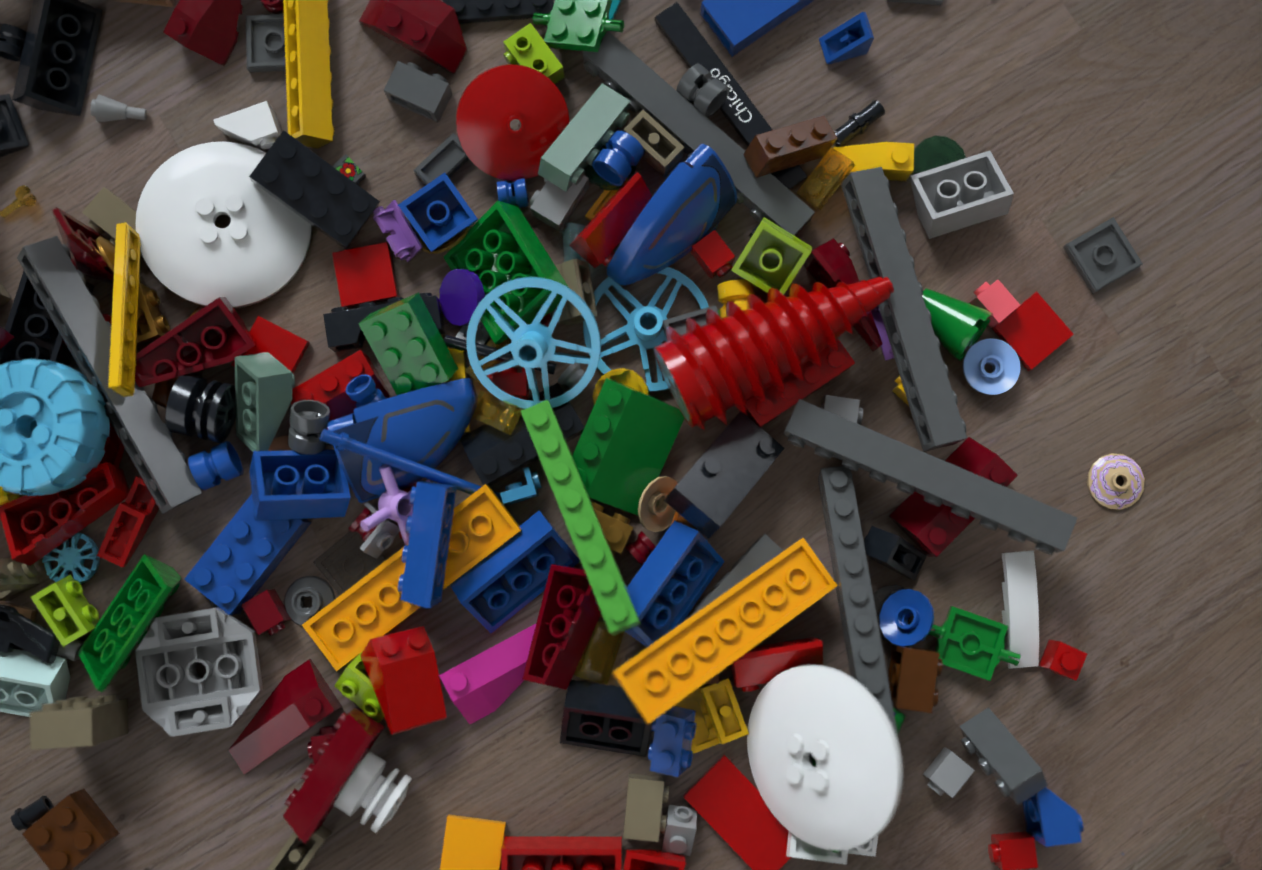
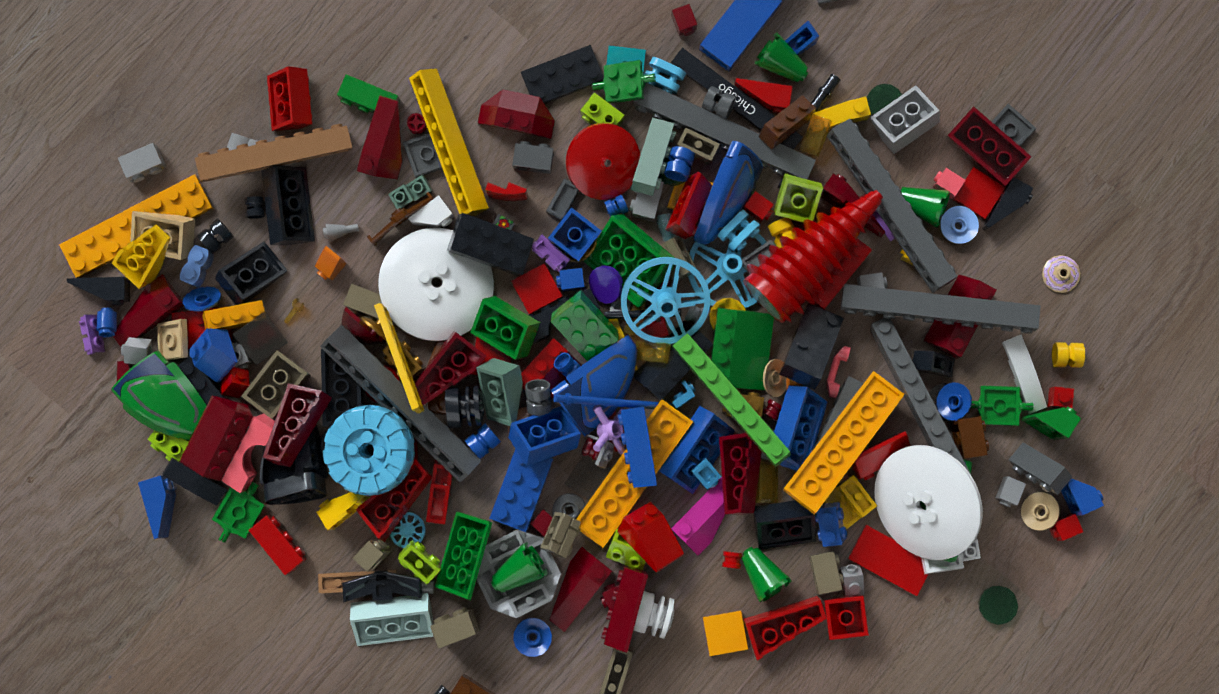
camera: 15 degrees left, 0 degrees up
none -> orange slope [315,246,347,281]
none -> reddish brown plate [367,192,434,246]
none -> sand green slope [388,175,433,209]
none -> green brick [470,296,541,360]
none -> red slope [485,182,529,201]
none -> green cone [491,542,547,592]
none -> blue dish [513,618,552,657]
none -> dark tan brick [540,512,581,559]
none -> blue brick [556,268,585,292]
none -> medium azure brick [644,57,686,94]
none -> dark azure bracket [691,458,722,489]
none -> medium azure brick [717,209,760,252]
none -> red wheel [722,551,742,569]
none -> red slope [734,78,792,114]
none -> green cone [742,547,792,603]
none -> green cone [755,33,809,83]
none -> coral bar [826,346,851,399]
none -> dark red brick [947,106,1032,186]
none -> black slope [982,177,1033,231]
none -> green slope [1021,407,1081,441]
none -> tan dish [1021,492,1060,531]
none -> yellow wheel [1052,342,1085,368]

